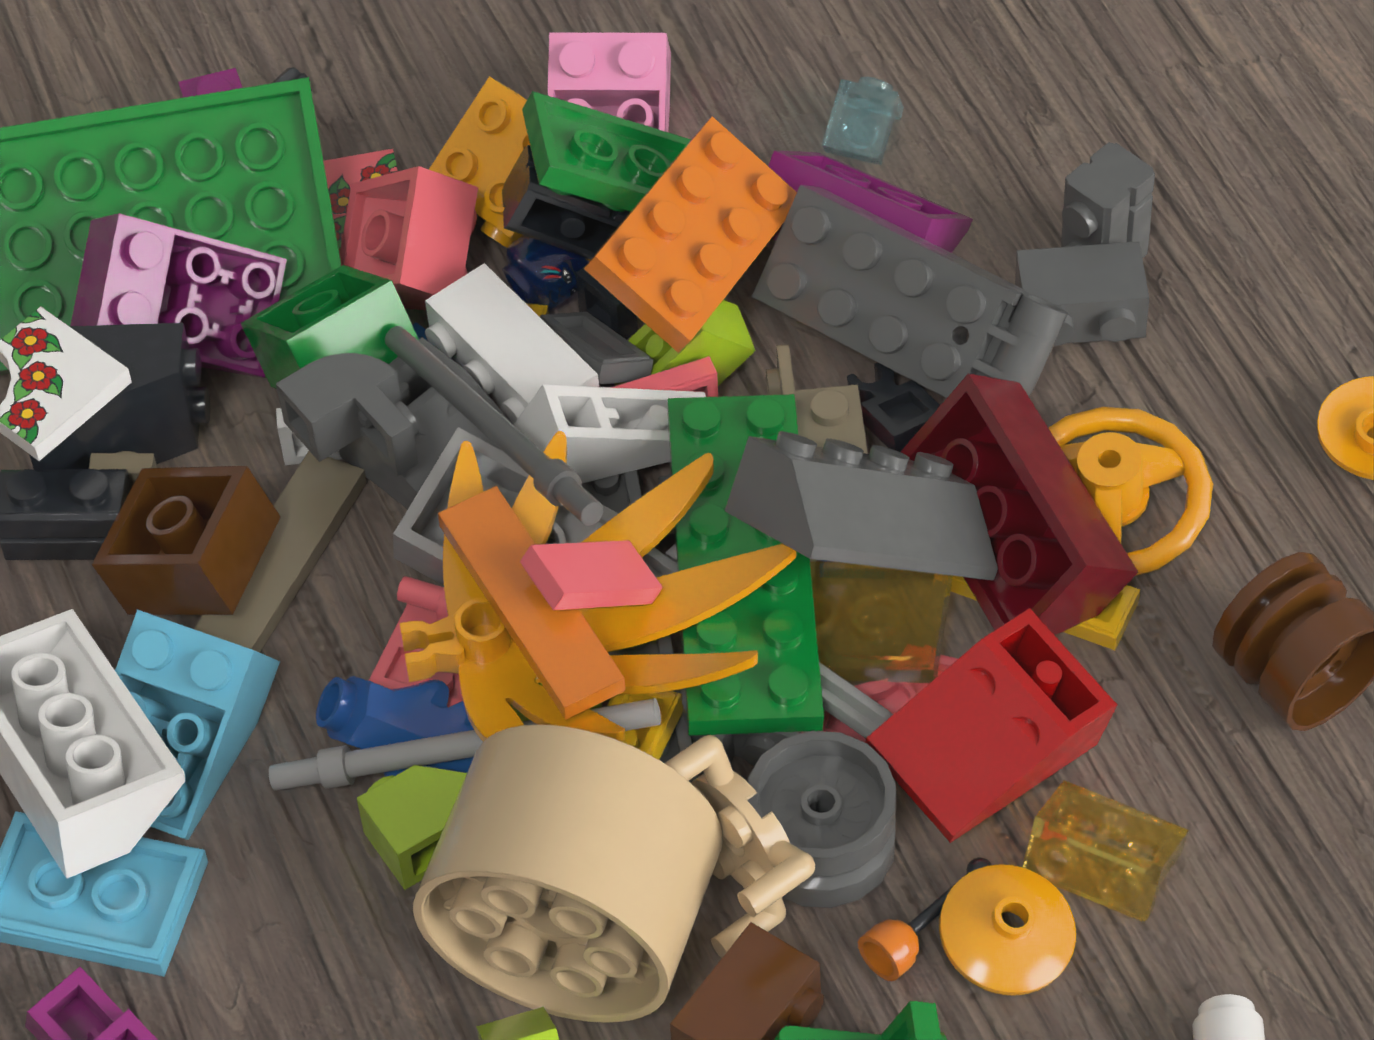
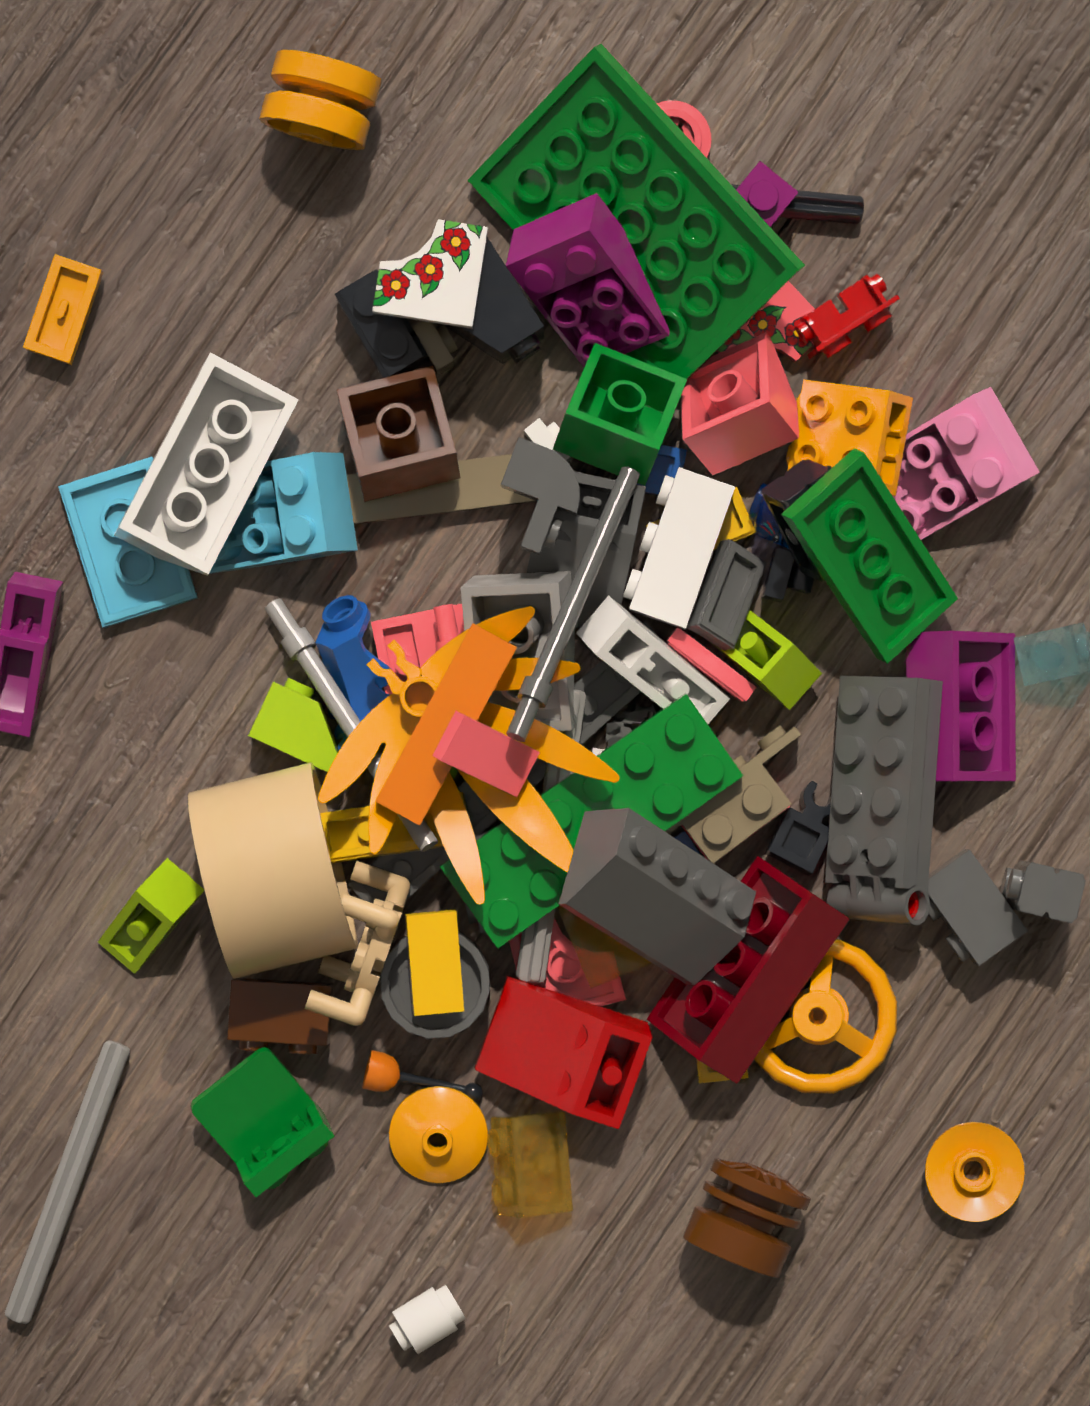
camera: 55 degrees right, 35 degrees up
orange plate [584,116,797,353] -> none
none -> yellow tile [405,910,464,1016]
none -> red hinge [795,274,900,359]

